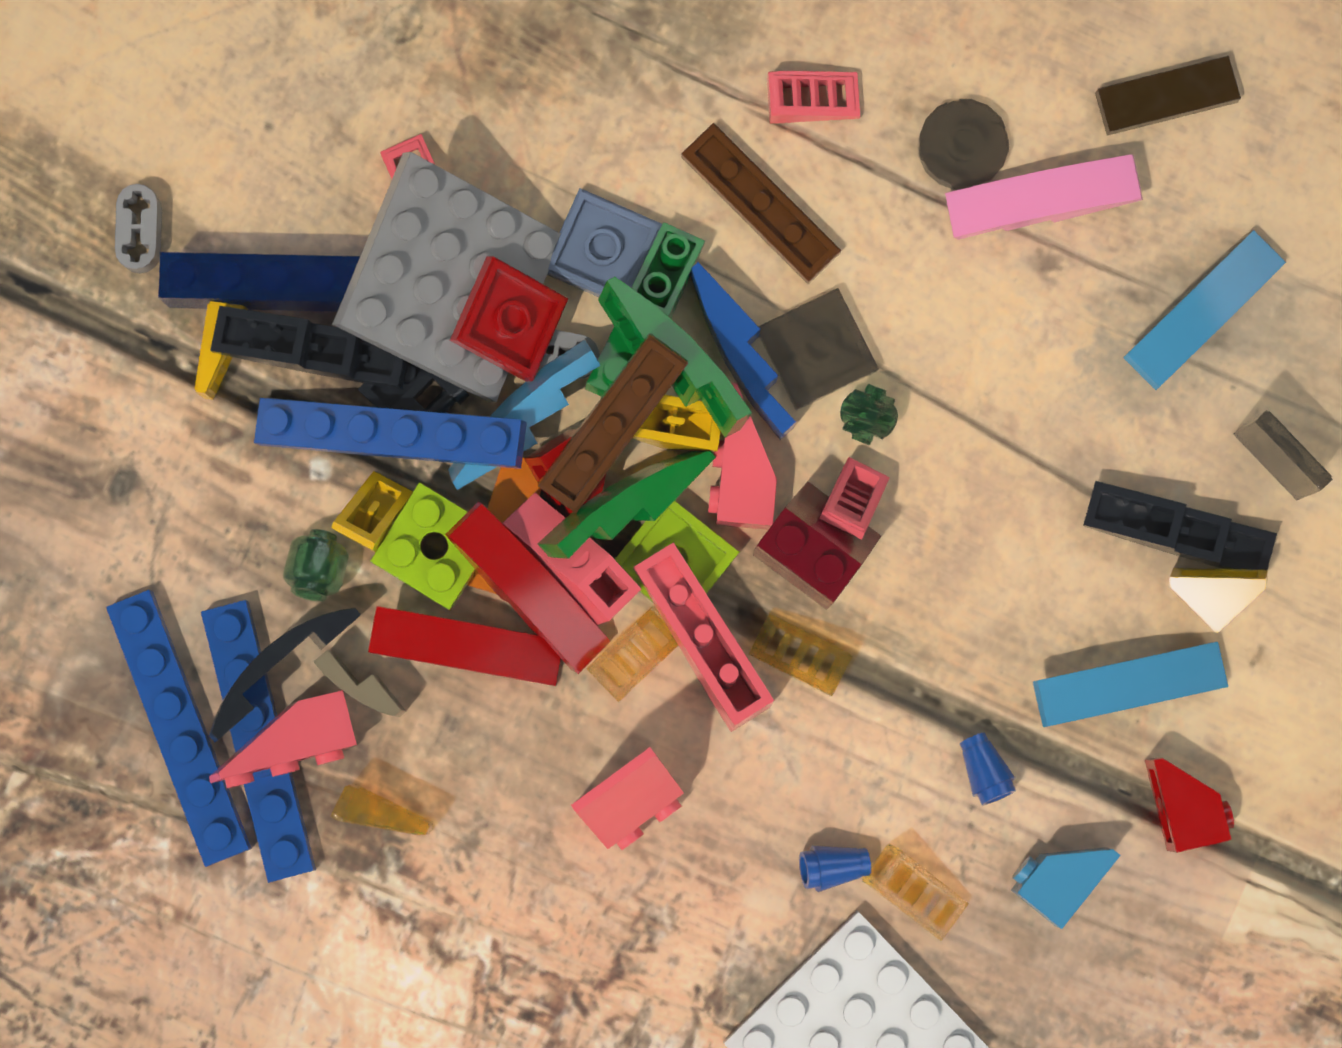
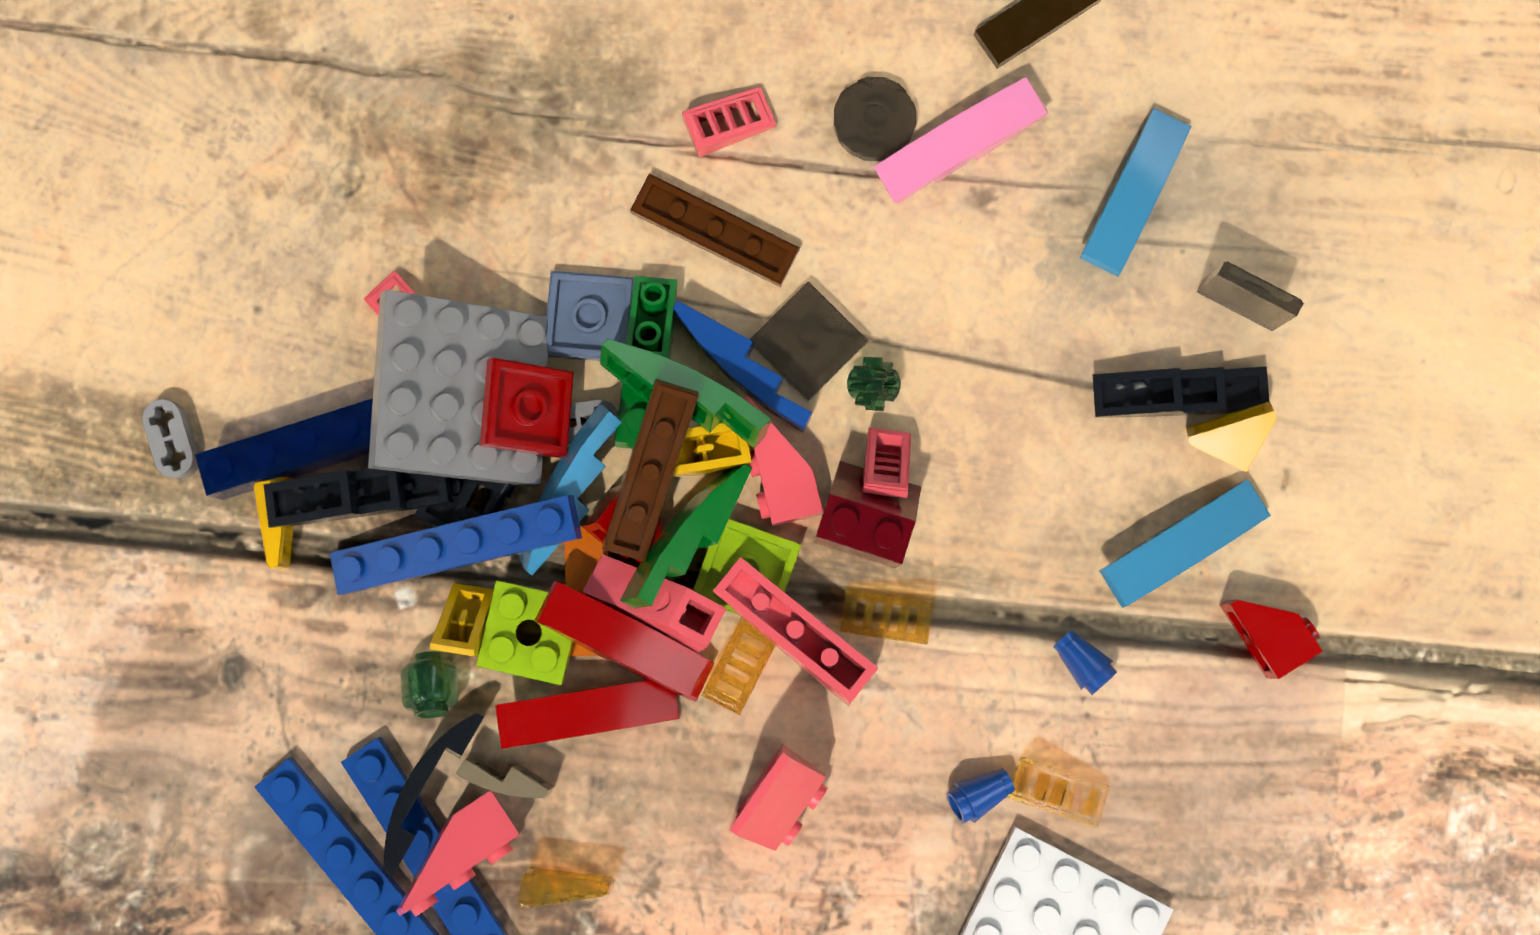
camera: 15 degrees left, 0 degrees up
dark azure slope [1011,848,1121,929] -> none

